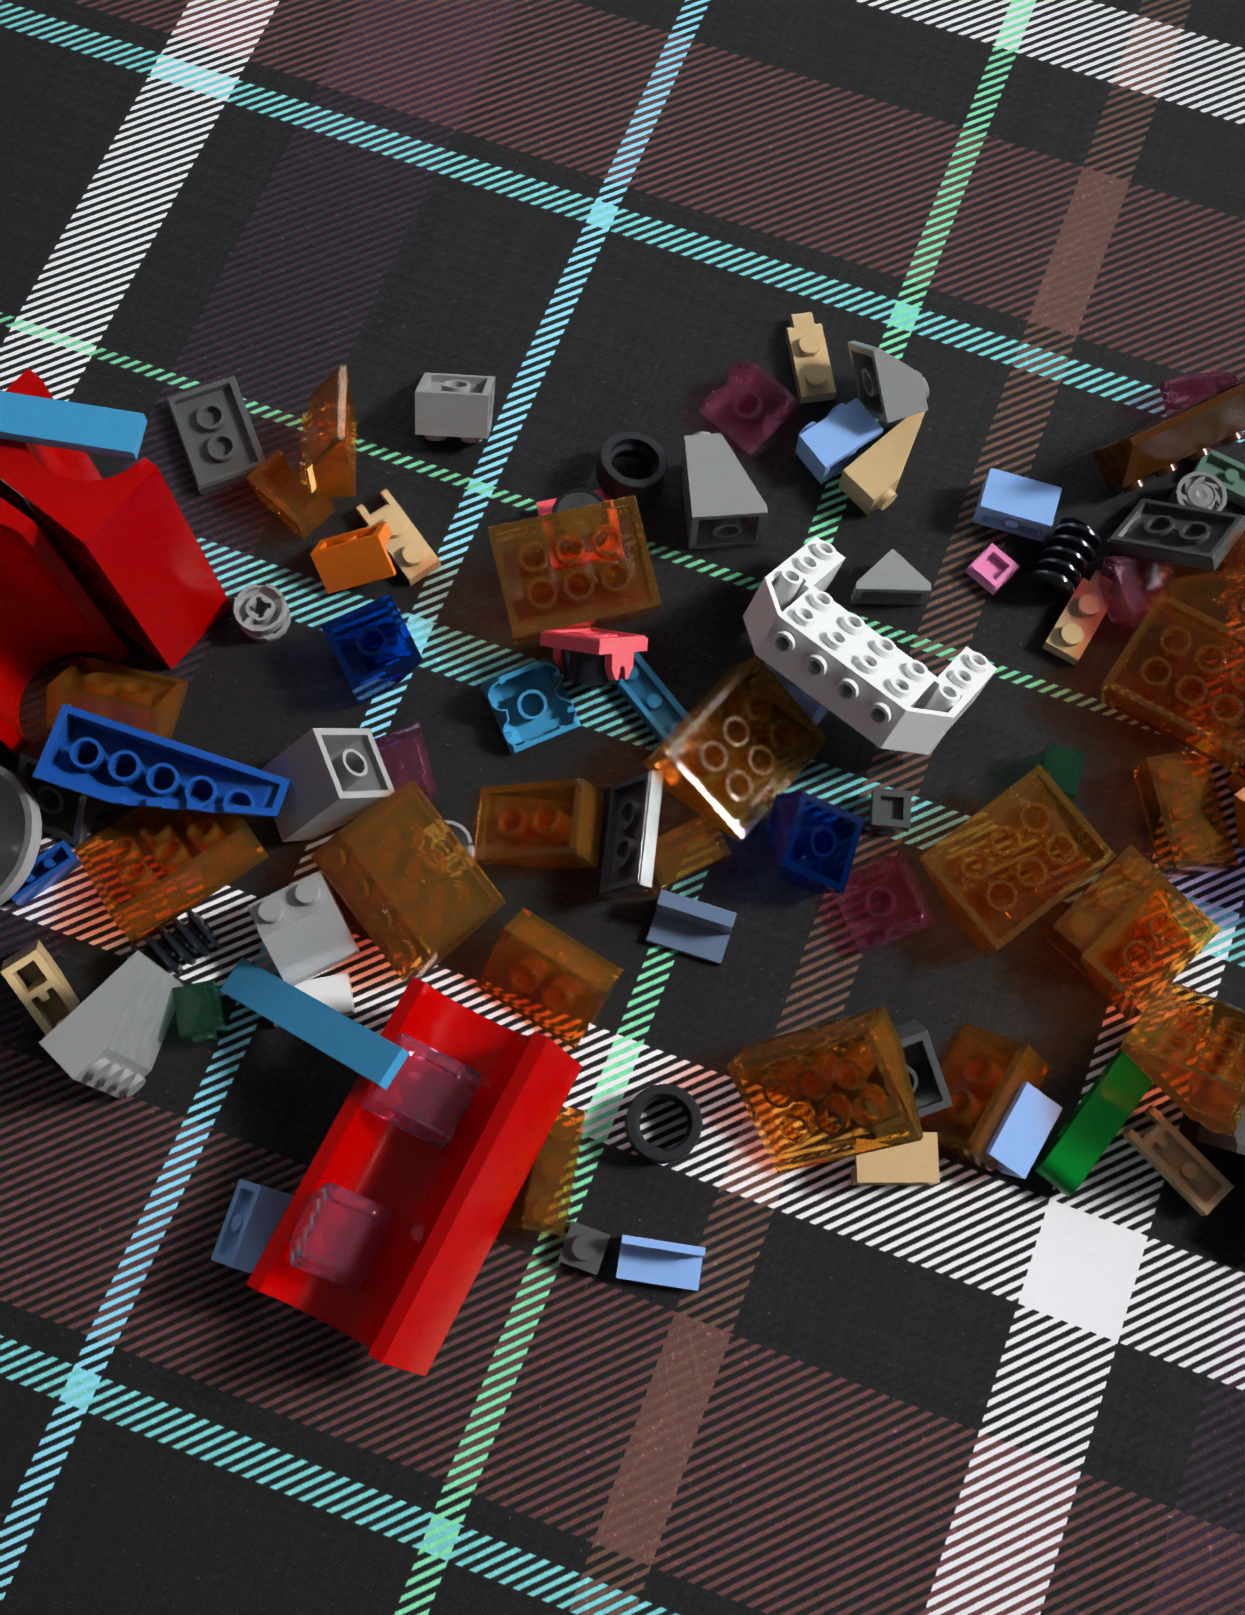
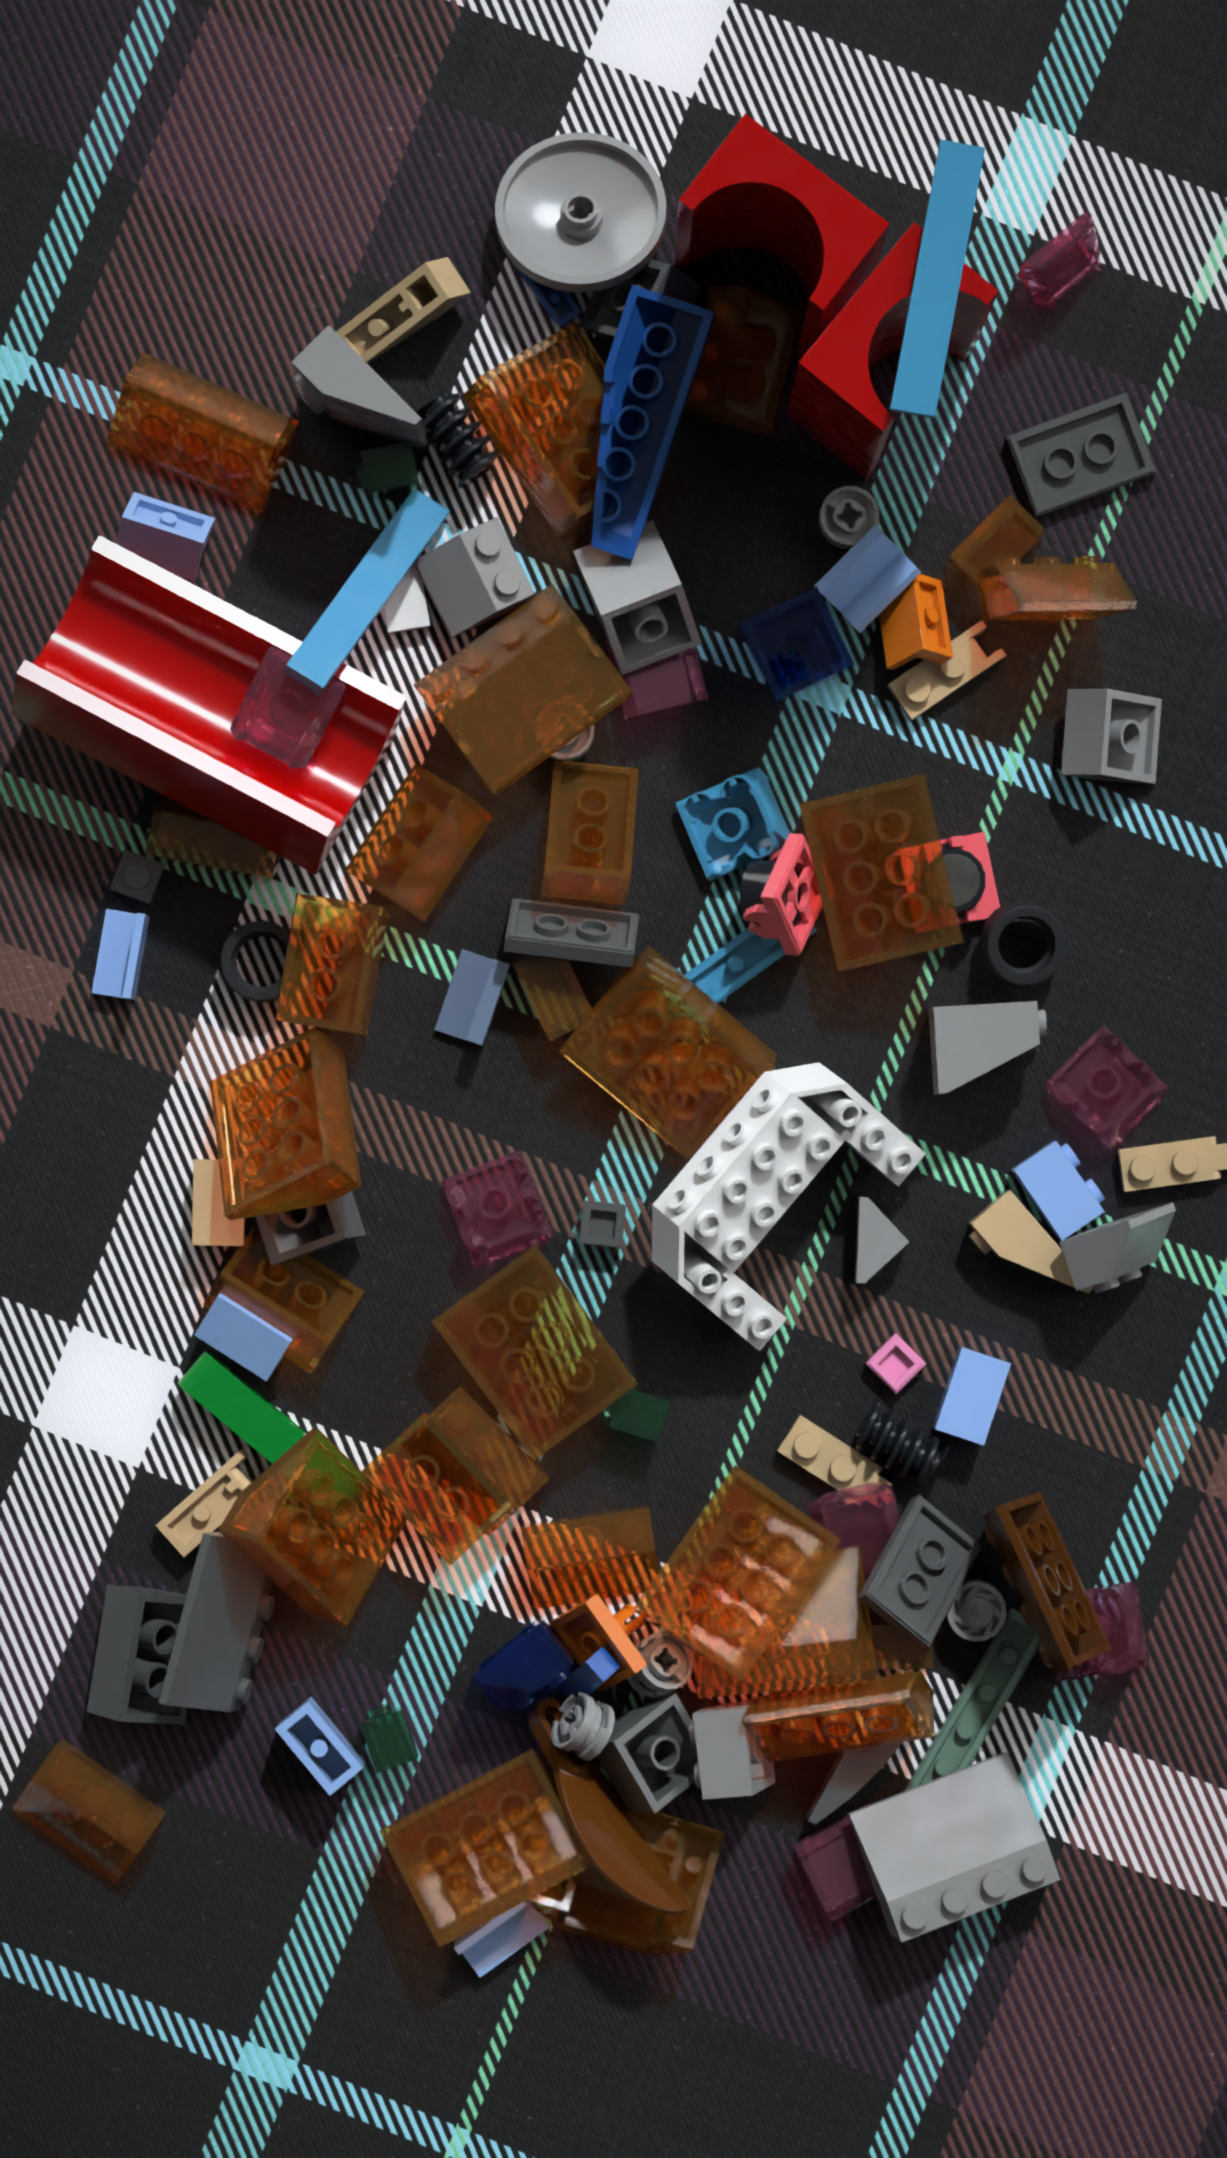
camera: 95 degrees right, 15 degrees up
clear pink slope [289,1182,393,1291] -> none
clear blue slope [766,791,864,894] -> none
none -> clear orange slope [106,352,299,513]
none -> clear orange slope [275,893,389,1036]
none -> light blue panel [814,525,921,633]

